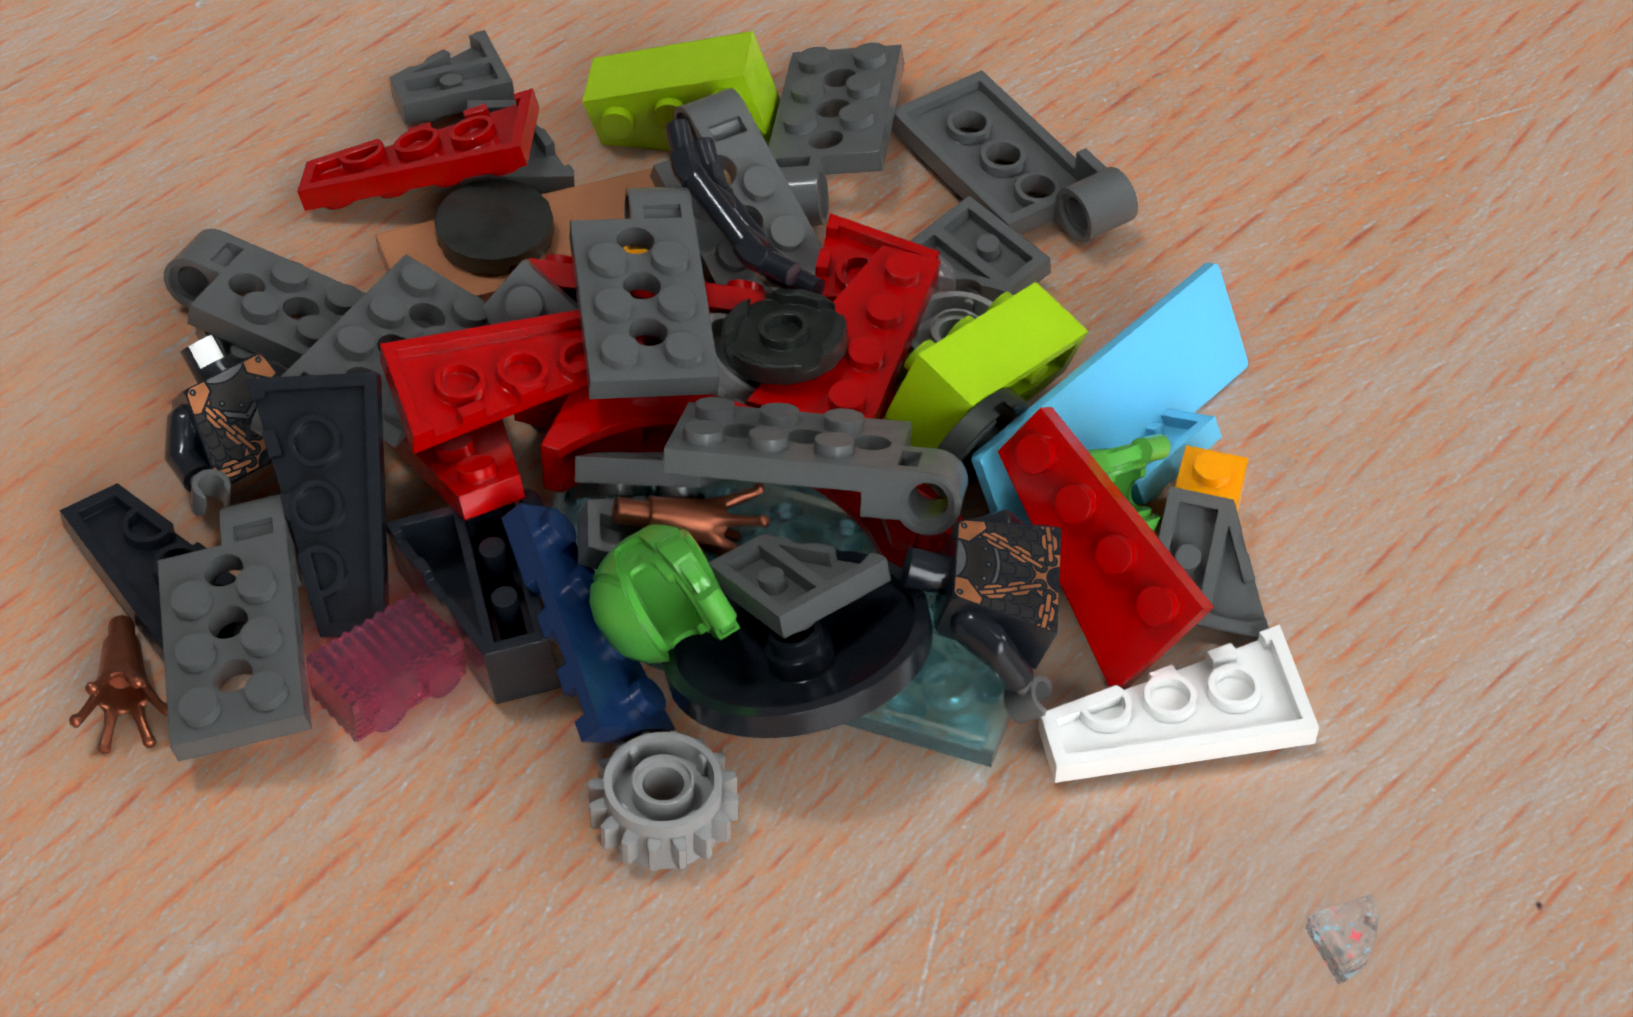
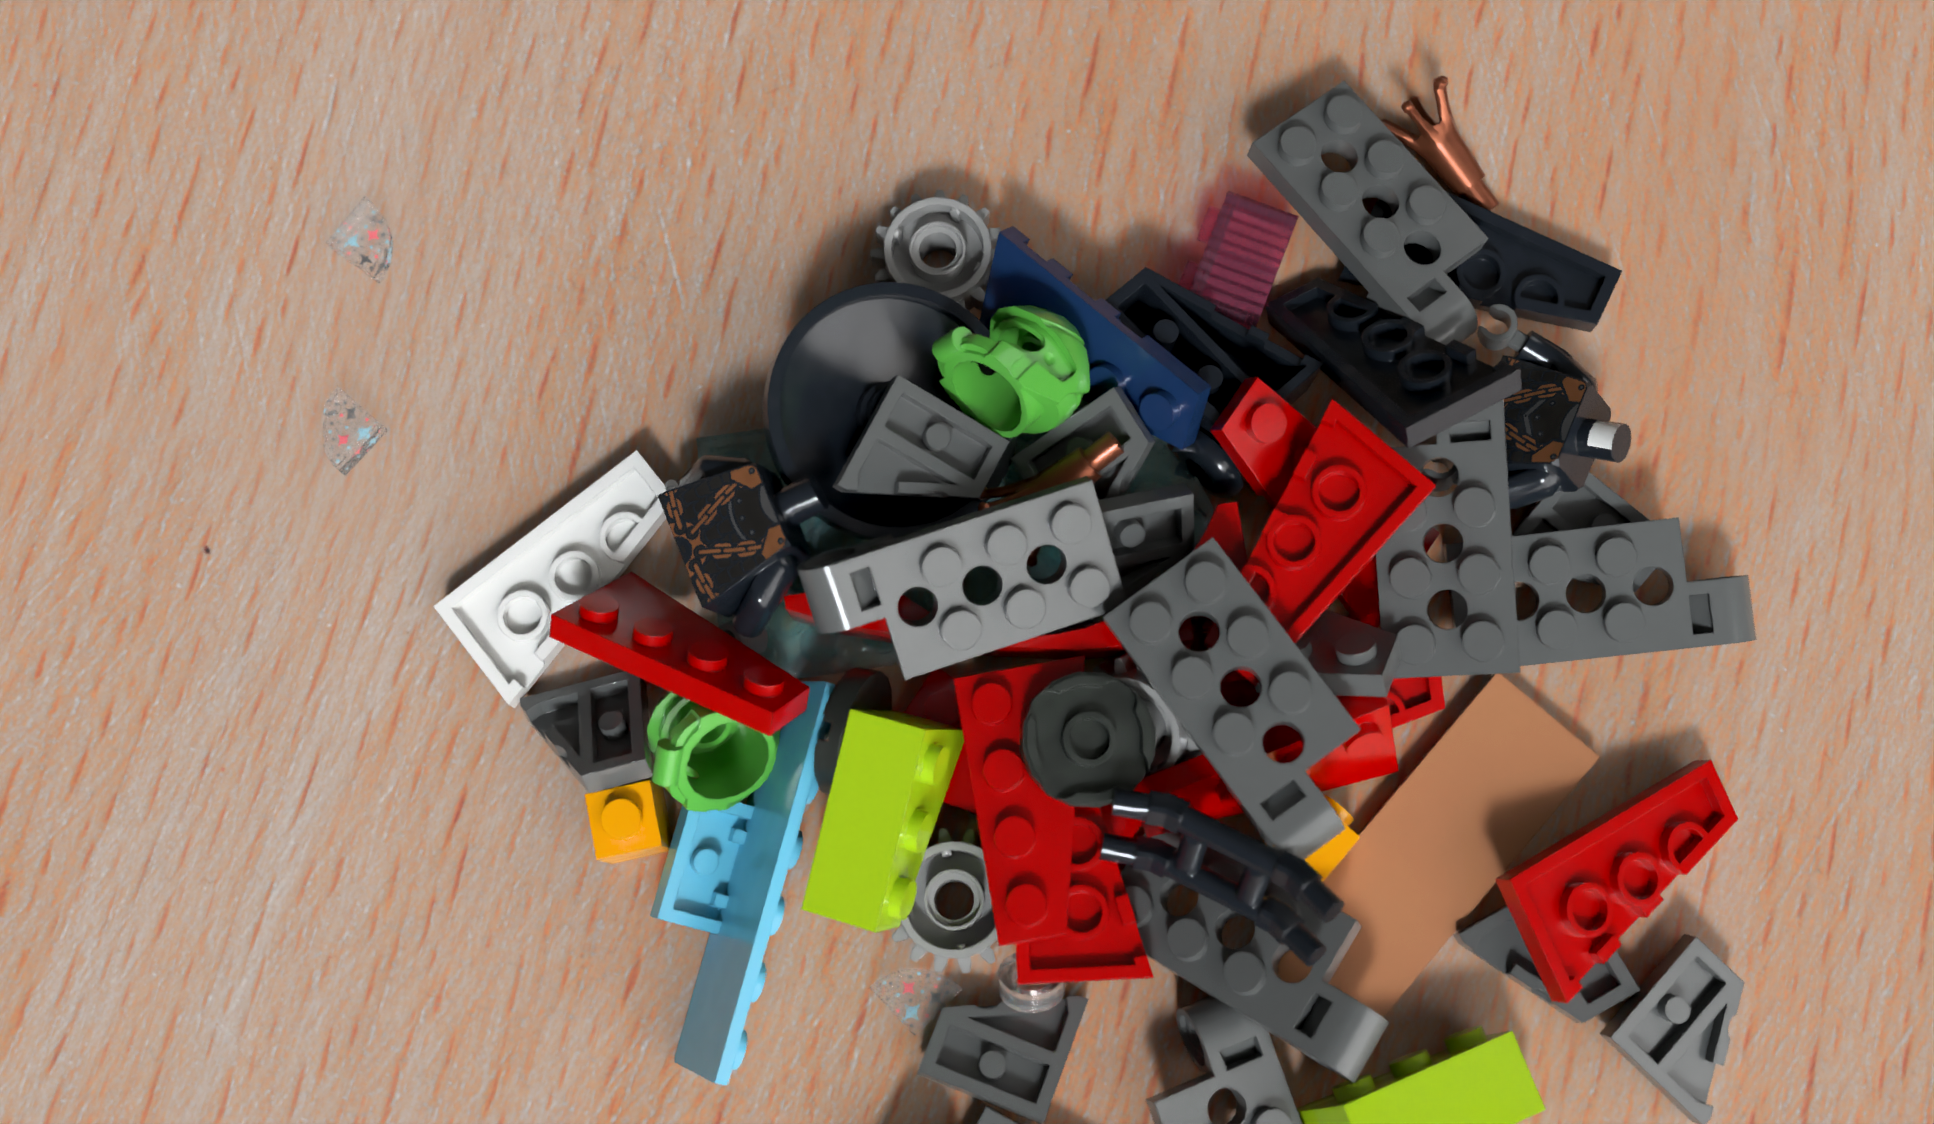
camera: 160 degrees right, 30 degrees up
pearl dark grey tile [434,179,554,275] -> none

